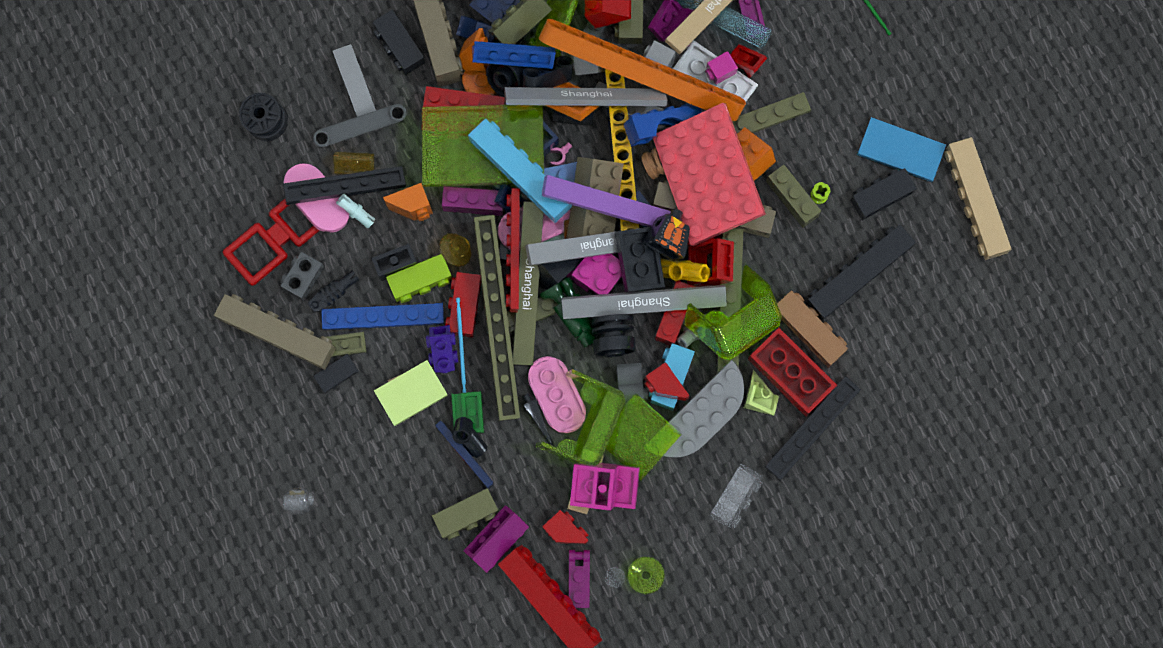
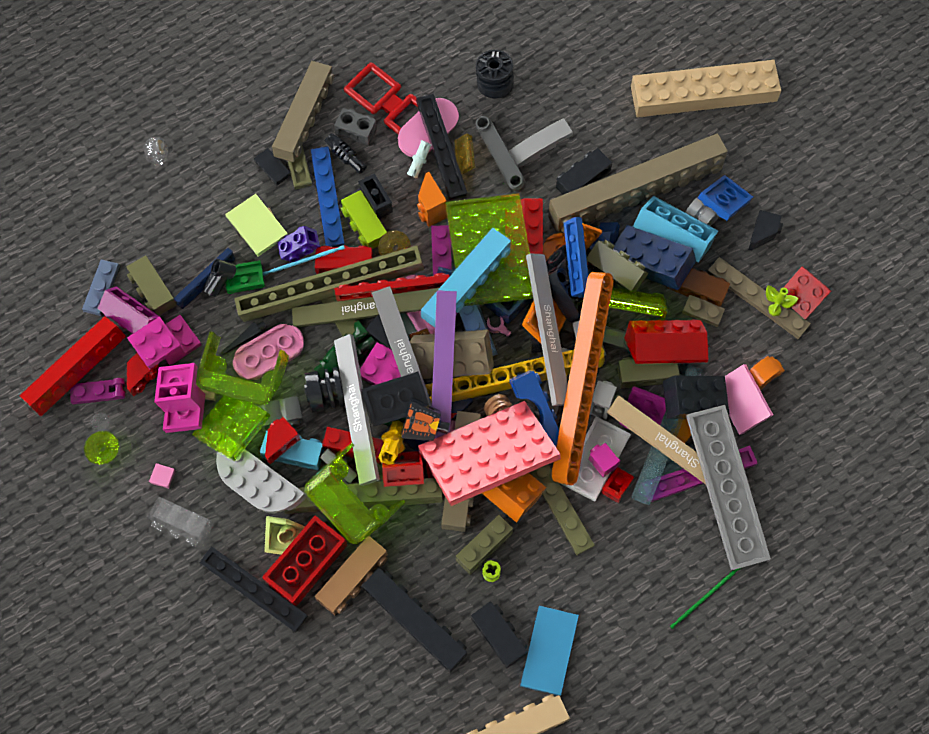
camera: 85 degrees right, 10 degrees down
none -> sand blue plate [82,260,120,316]
none -> dark pink bracket [127,315,202,369]
none -> bright pink tile [149,464,176,489]

